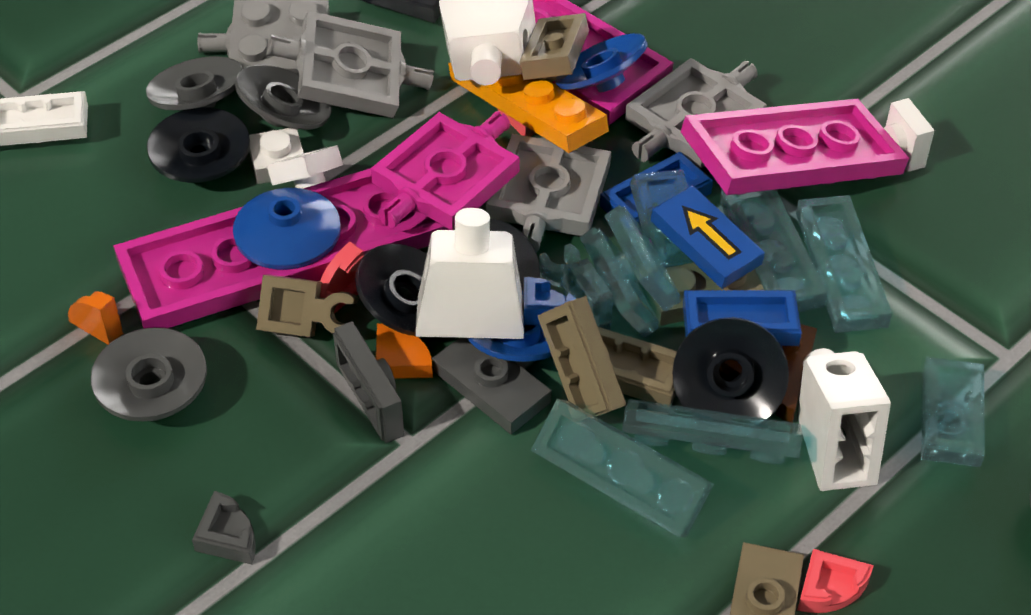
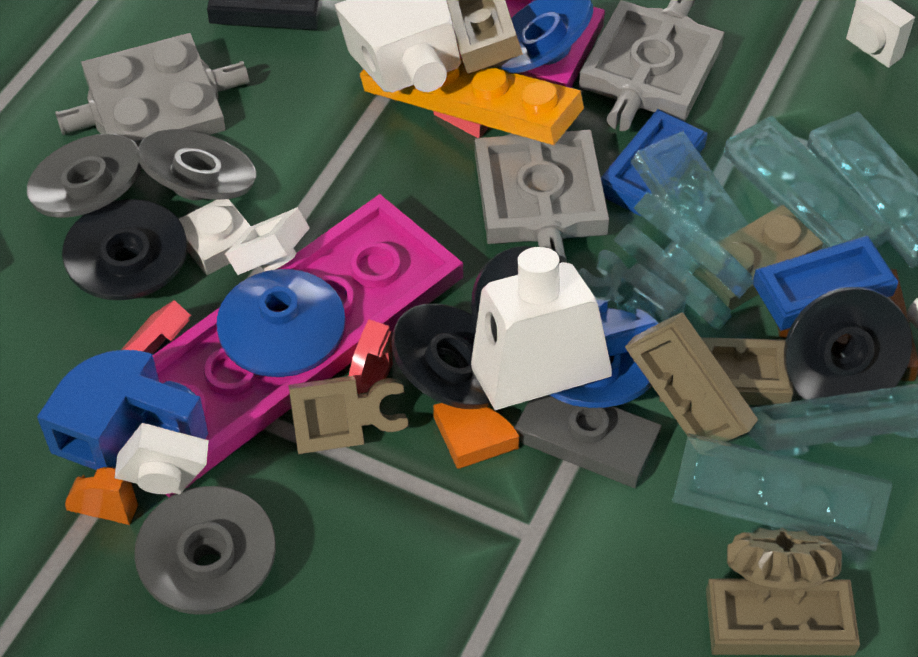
camera: 20 degrees left, 5 degrees up
light grey plate [267,10,434,118] -> none
dark grey plate [333,321,404,443] -> none
dark pink plate [371,111,520,230] -> none
blue tile [650,185,765,289] -> none
dark pink plate [681,99,909,195] -> none
none -> blue brick [37,350,209,470]
none -> white plate [114,423,209,494]
none -> coral tile [121,300,191,354]
none -> dark tan plate [706,579,860,656]
none -> dark tan gear [727,527,842,589]

